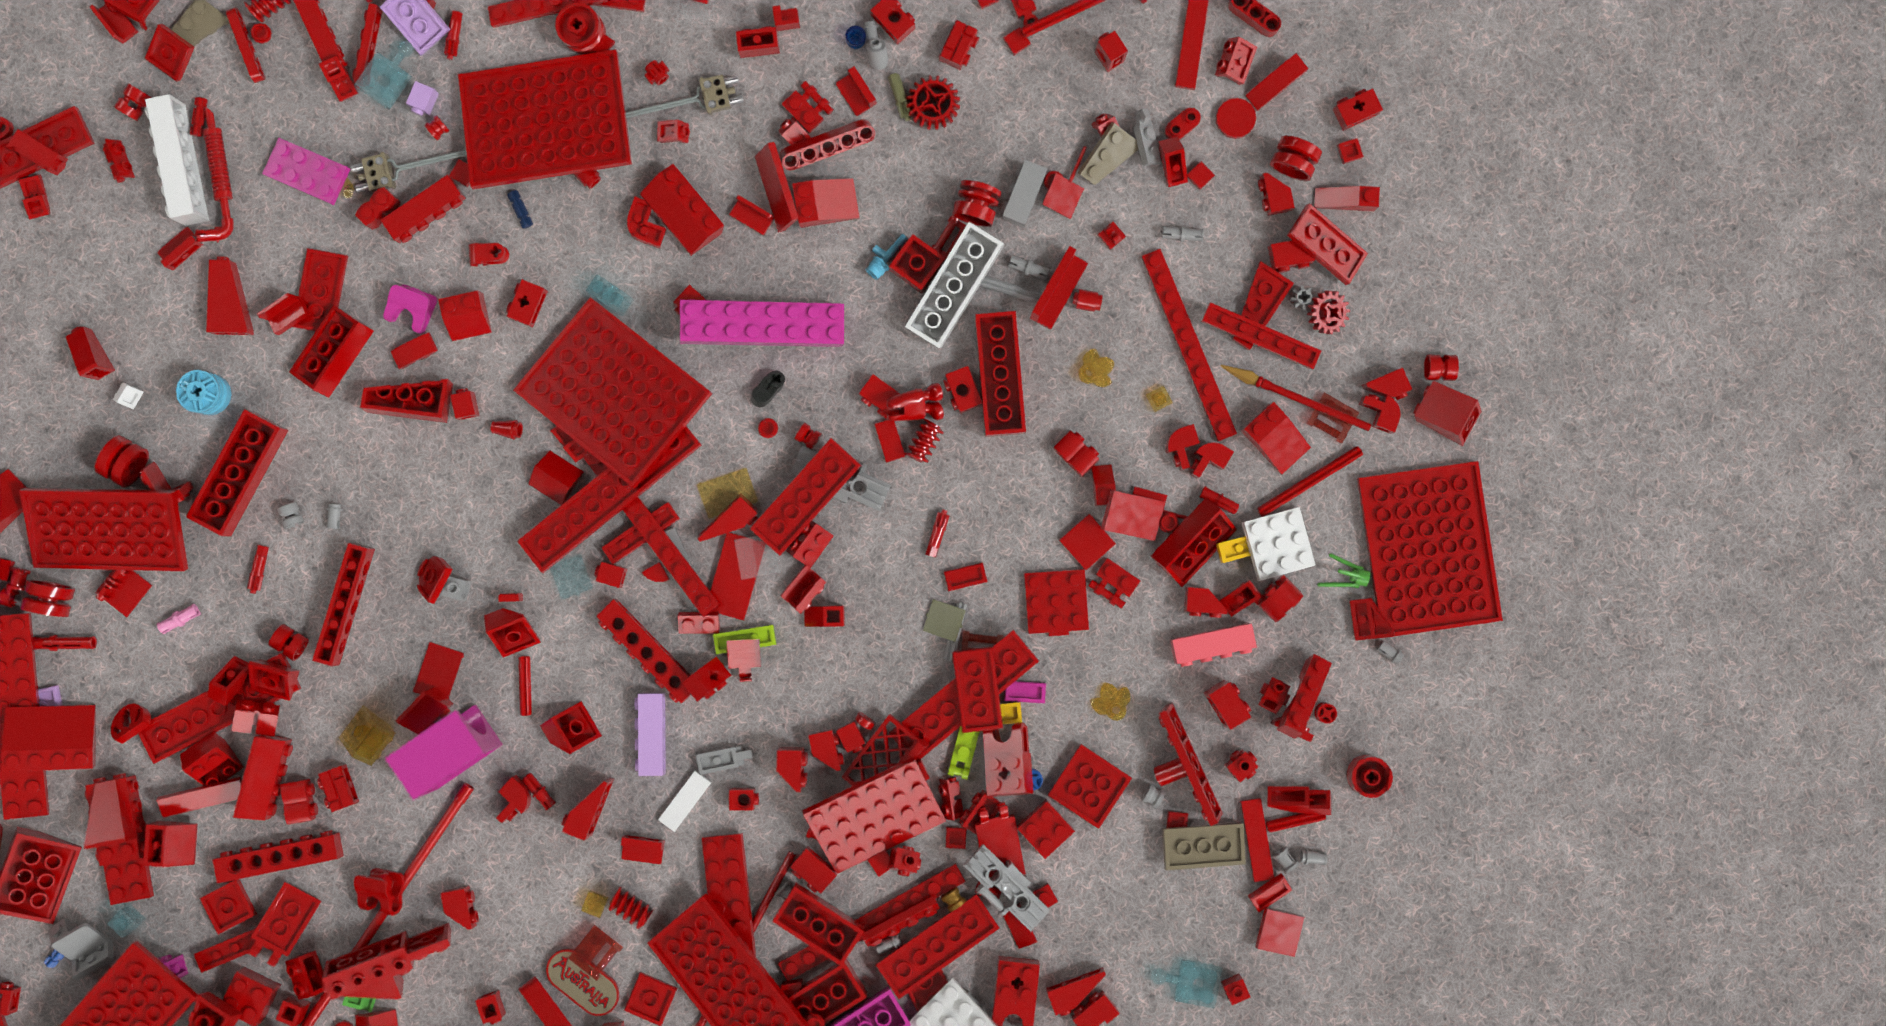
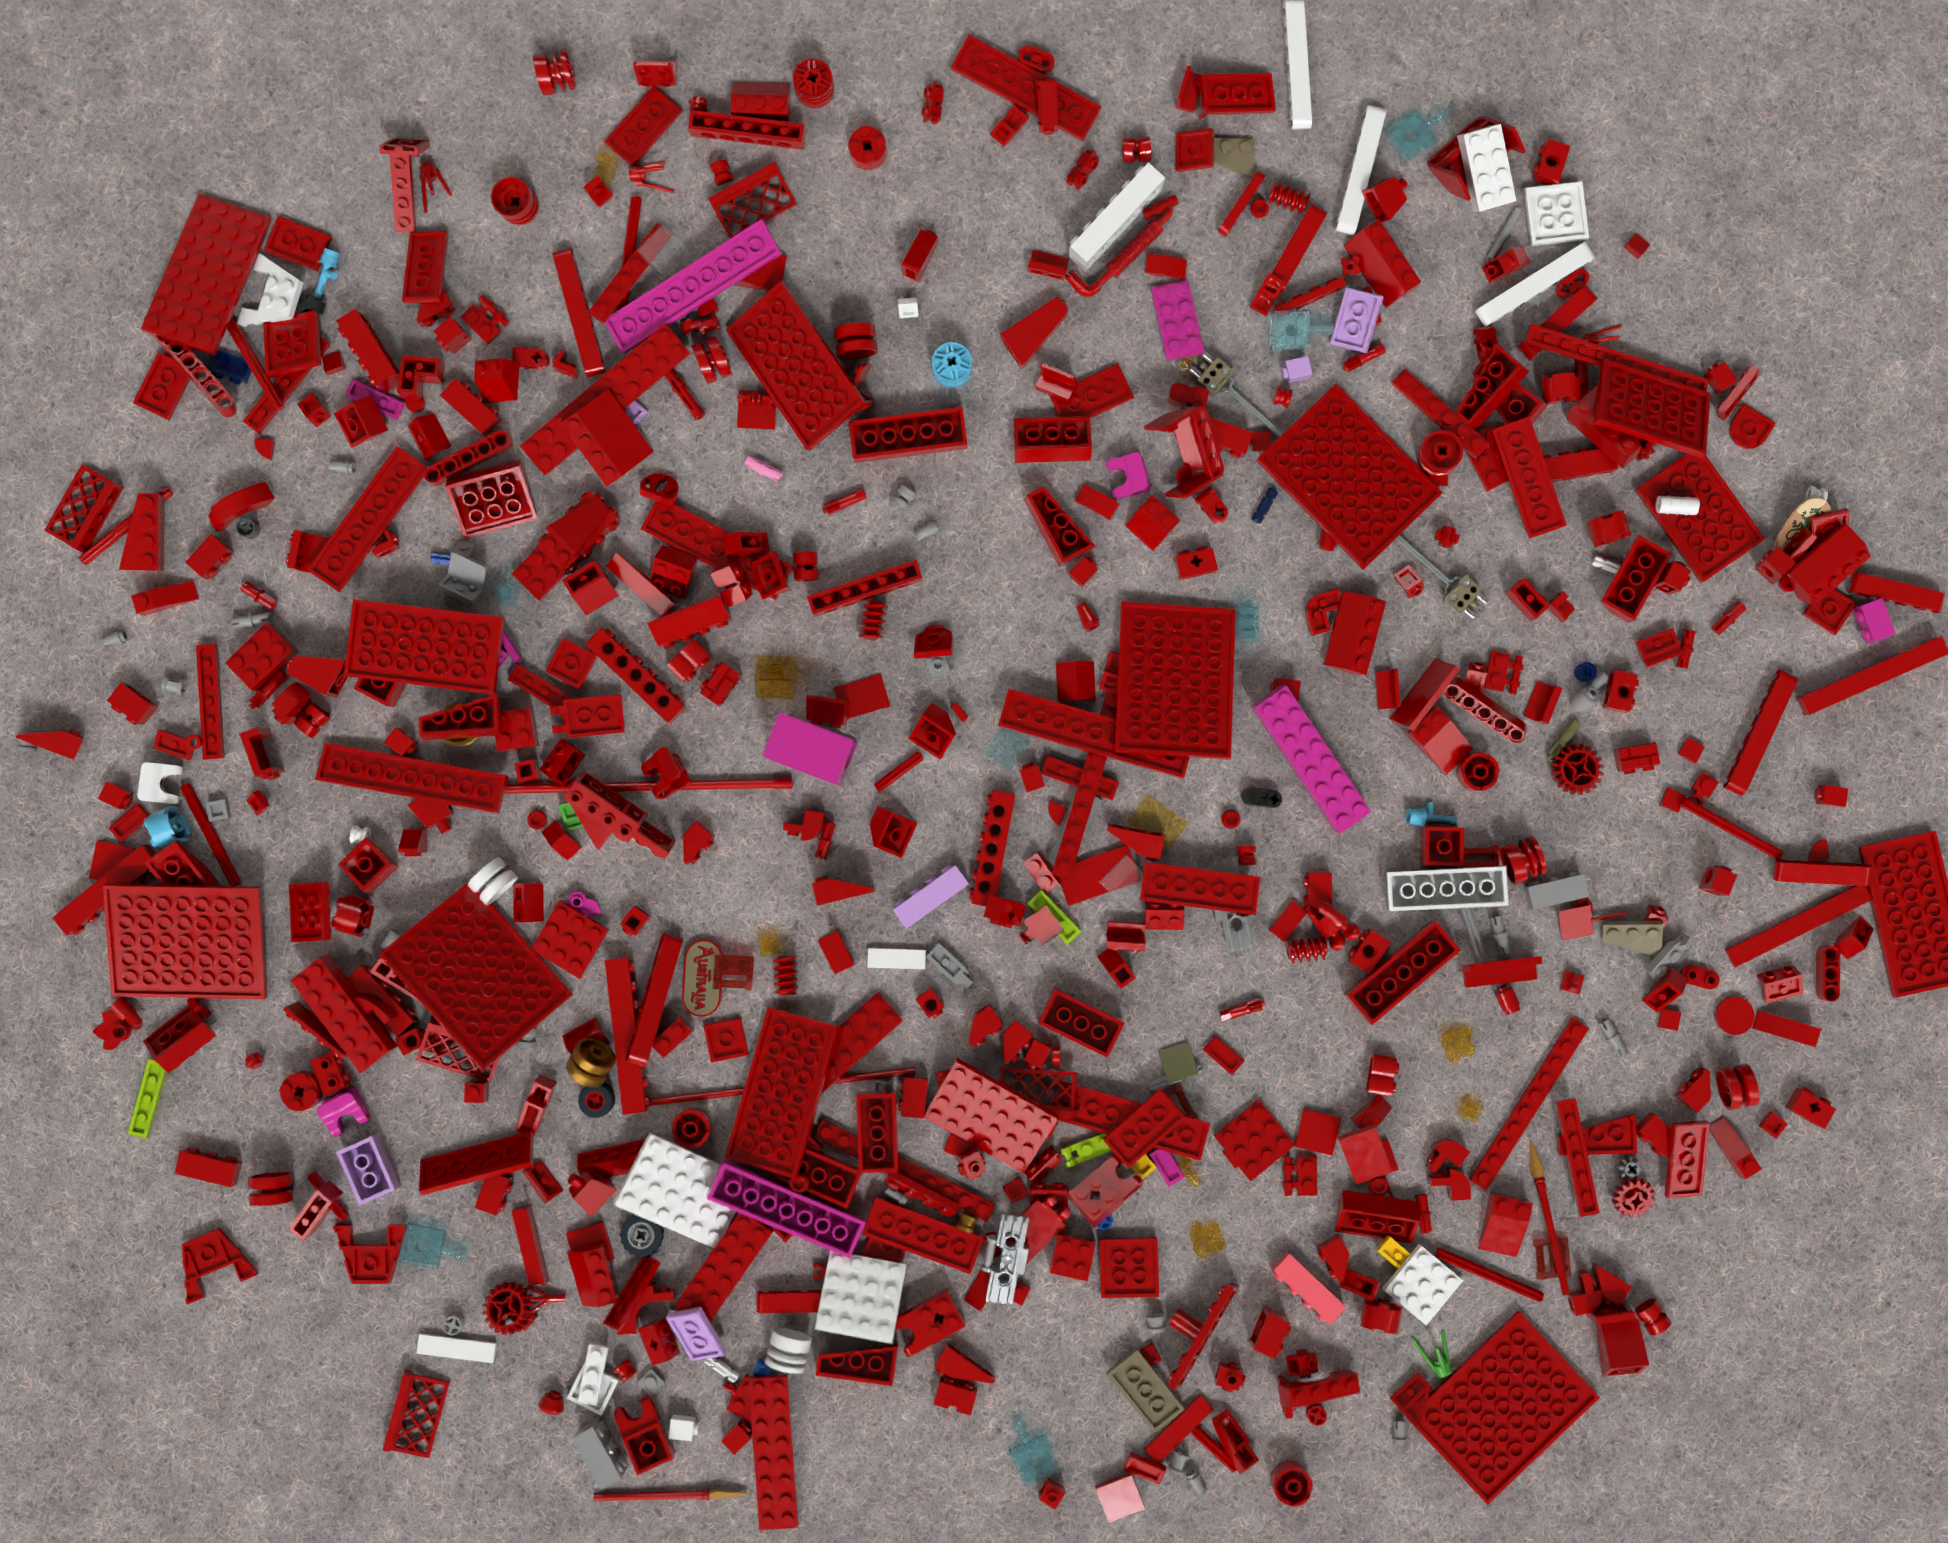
camera: 65 degrees right, 0 degrees up
none -> dark pink tile [502,629,523,664]
none -> red piece [858,599,888,641]
none -> red brick [1038,987,1125,1058]
none -> red slope [1144,254,1187,280]
none -> red windscreen [1144,406,1224,499]
none -> clear yellow arm [1179,1158,1201,1187]
none -> red brick [1456,752,1500,791]
none -> red tile [1586,1303,1636,1325]

